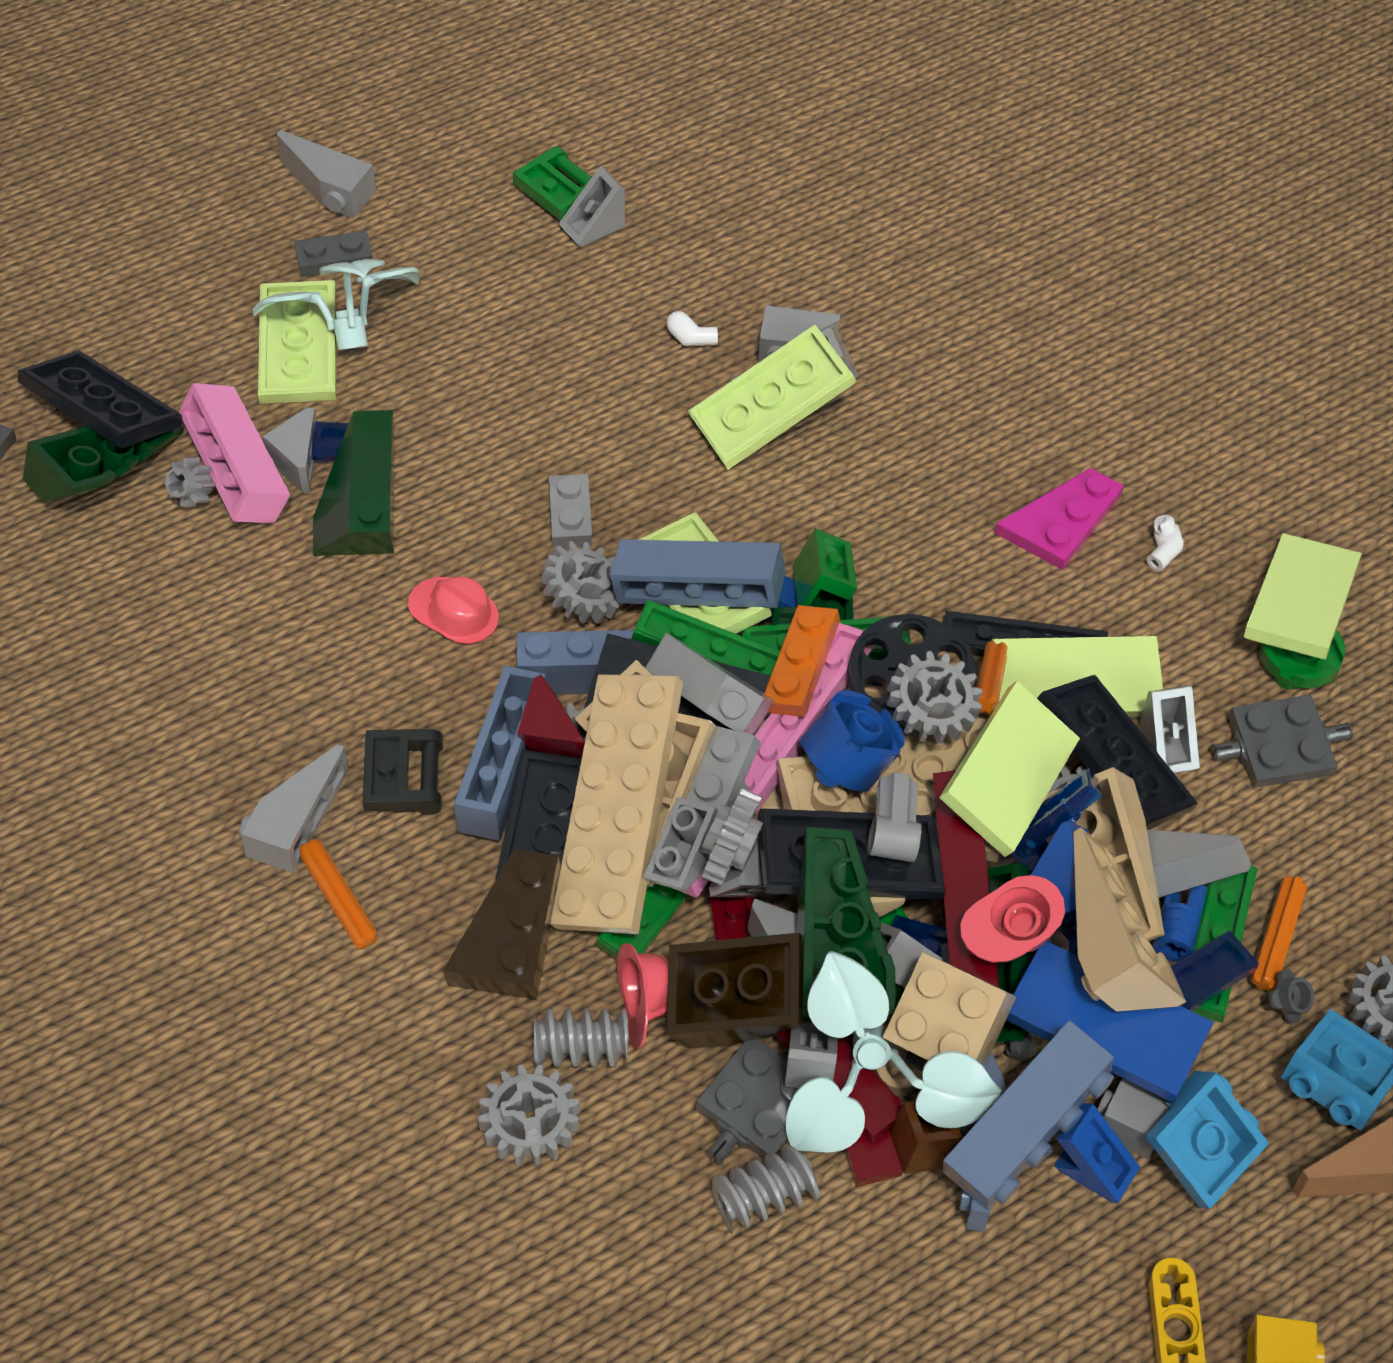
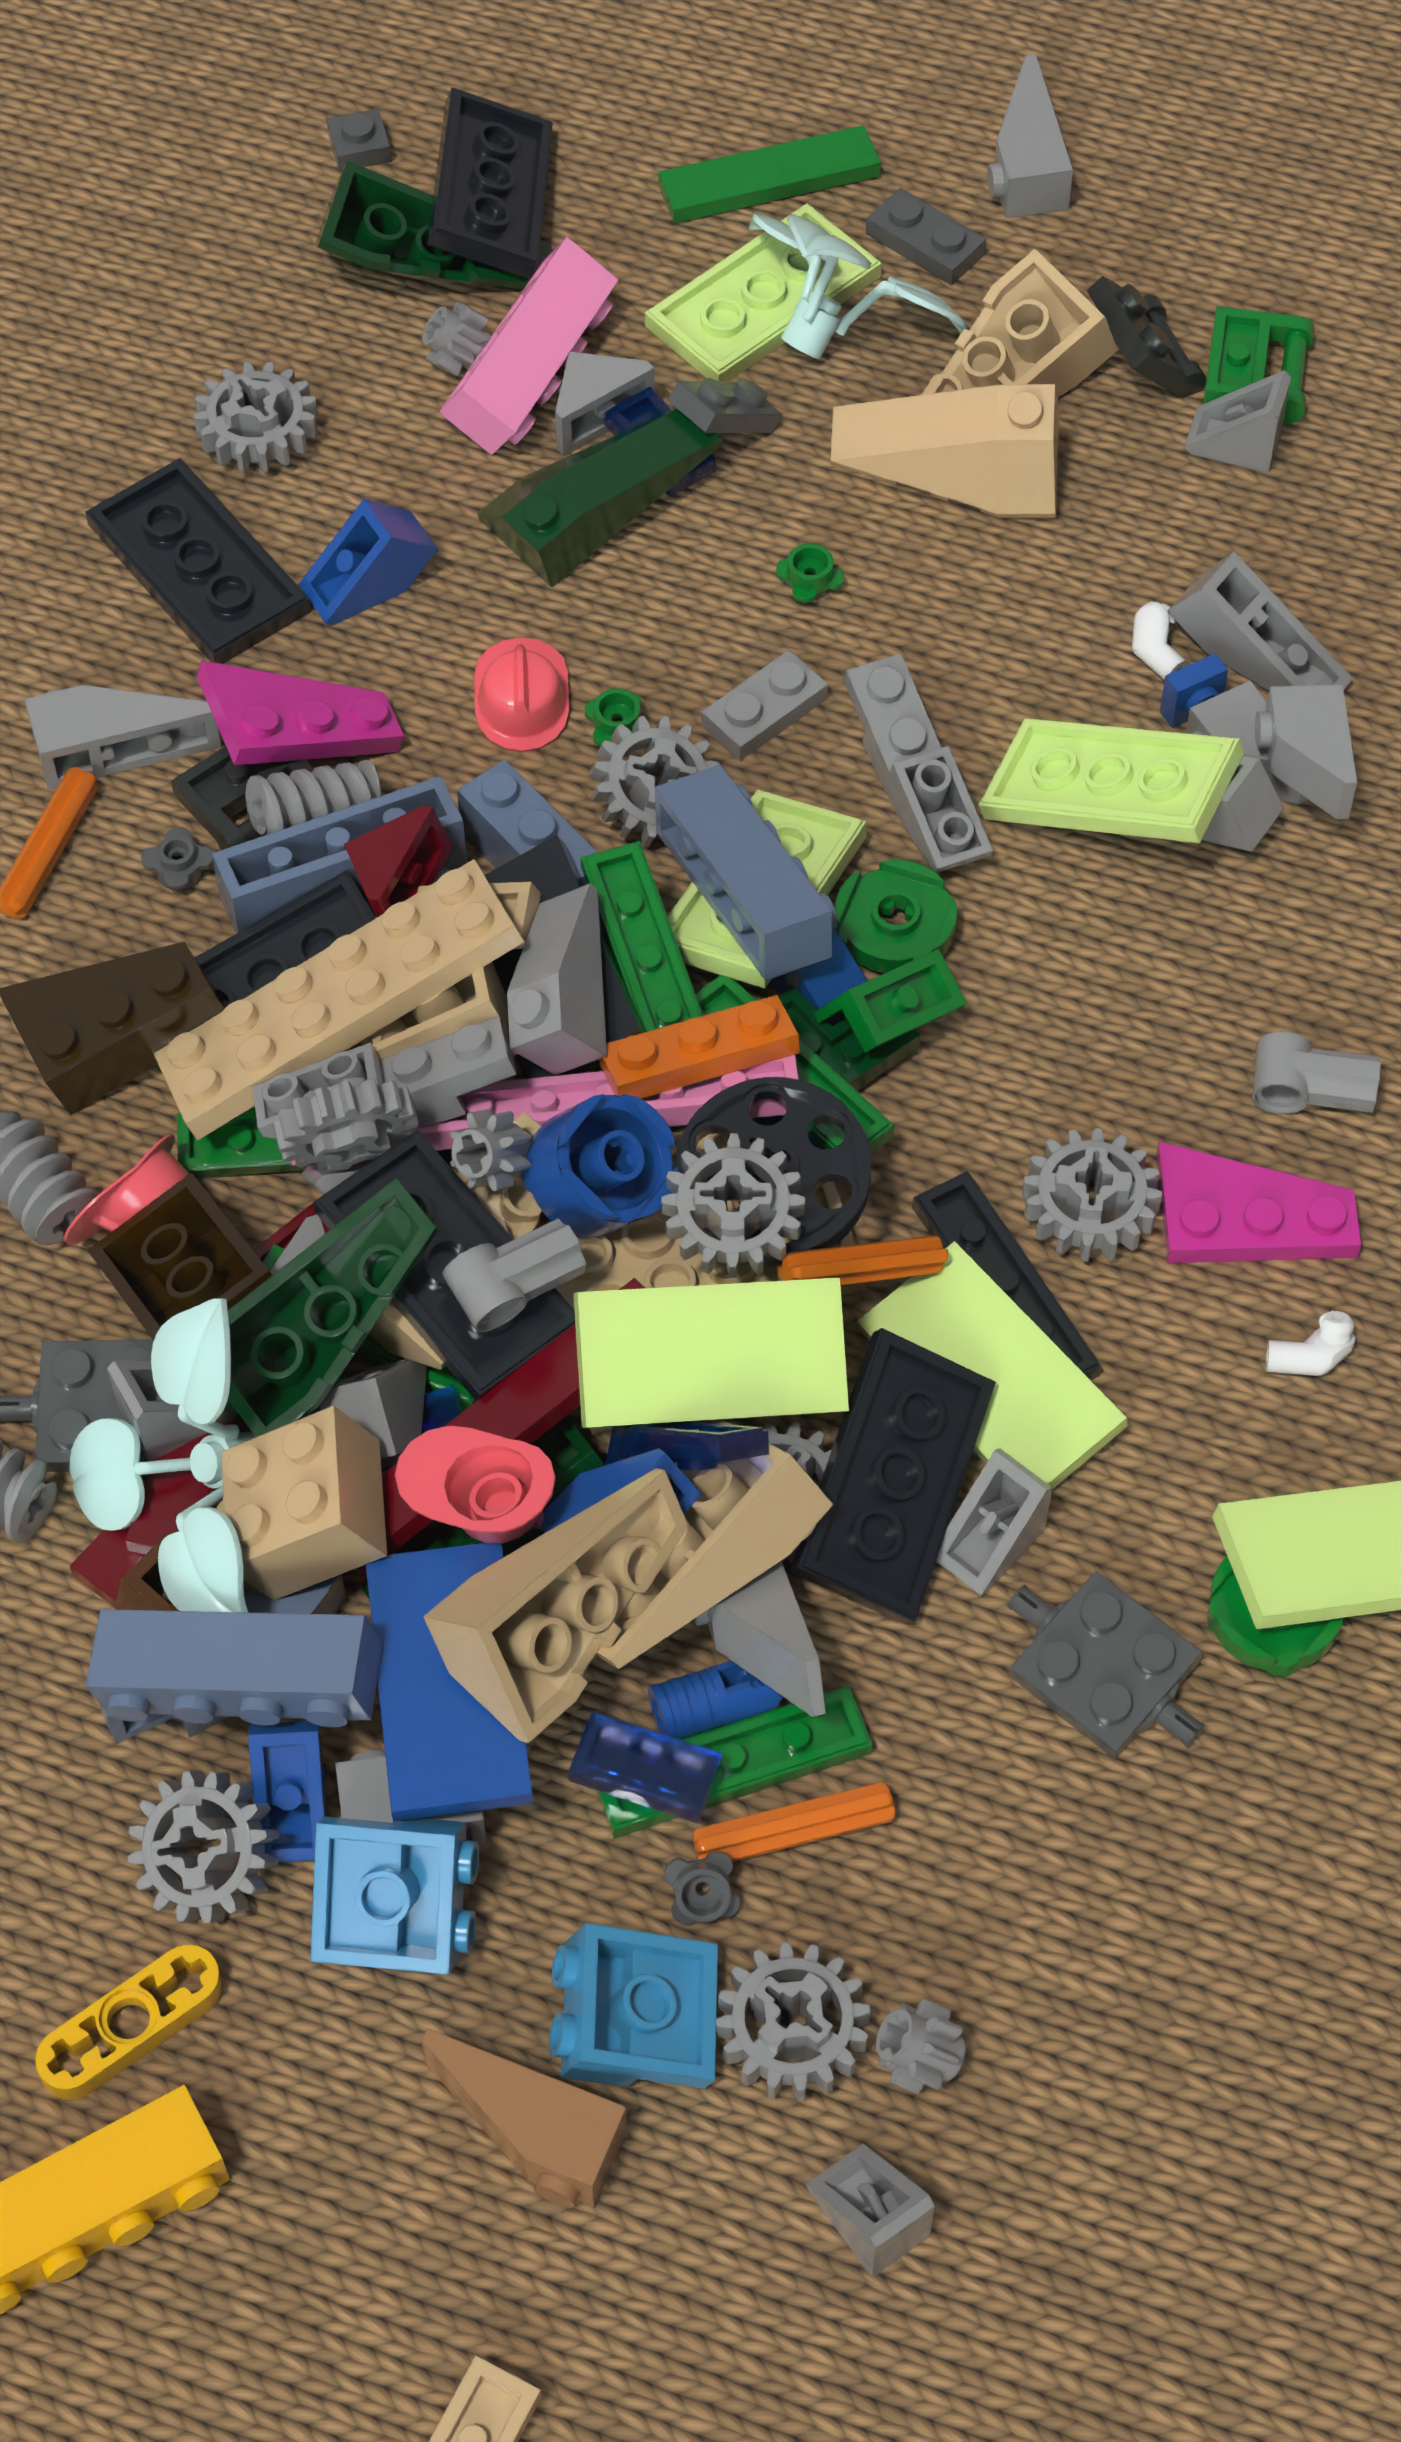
camera: 55 degrees right, 5 degrees up
none -> black tile [85,458,312,664]
none -> light grey gear [127,1771,279,1923]
none -> dark grey plate [141,827,213,891]
none -> light grey gear [193,362,318,472]
none -> dark pink wing [196,661,404,765]
none -> light grey piece [245,760,381,835]
none -> blue slope [298,498,438,625]
none -> light grey gear [450,1109,531,1191]
none -> green plate [585,688,650,747]
none -> green tile [658,125,881,223]
none -> dark grey plate [668,378,782,433]
none -> green plate [776,543,844,603]
none -> tan wedge [831,384,1060,518]
none -> green plate [835,860,957,973]
none -> light grey slope [843,653,993,873]
none -> tan wedge [921,249,1118,397]
none -> light grey gear [1022,1128,1162,1262]
none -> pearl dark grey plate [1086,276,1206,398]
none -> blue plate [1160,653,1228,728]
none -> light grey slope [1168,552,1353,691]
none -> light grey piece [1252,1031,1381,1114]
none -> light grey slope [1255,684,1357,819]

